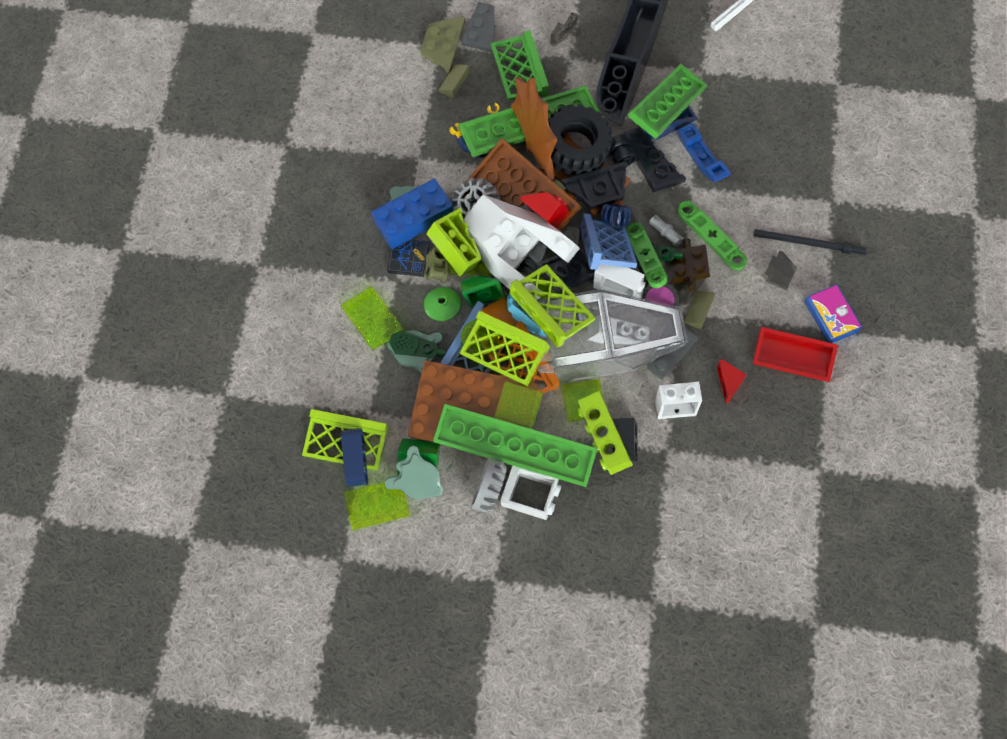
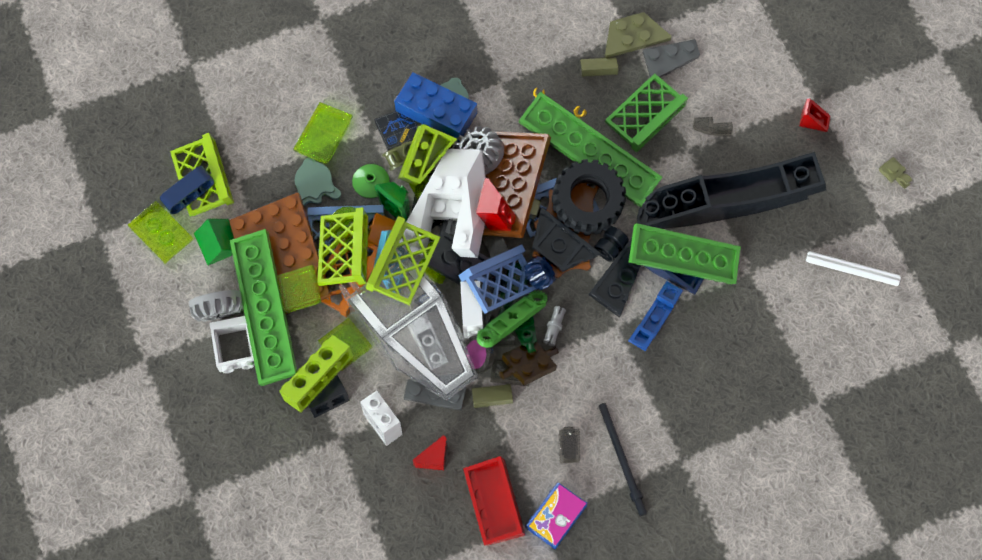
camera: 55 degrees right, 0 degrees up
sand green tile [385,445,443,500] -> none
dark green piece [389,330,447,358] -> none
dark orange animal [511,77,557,180] -> none
bright green piece [678,201,747,271] -> none

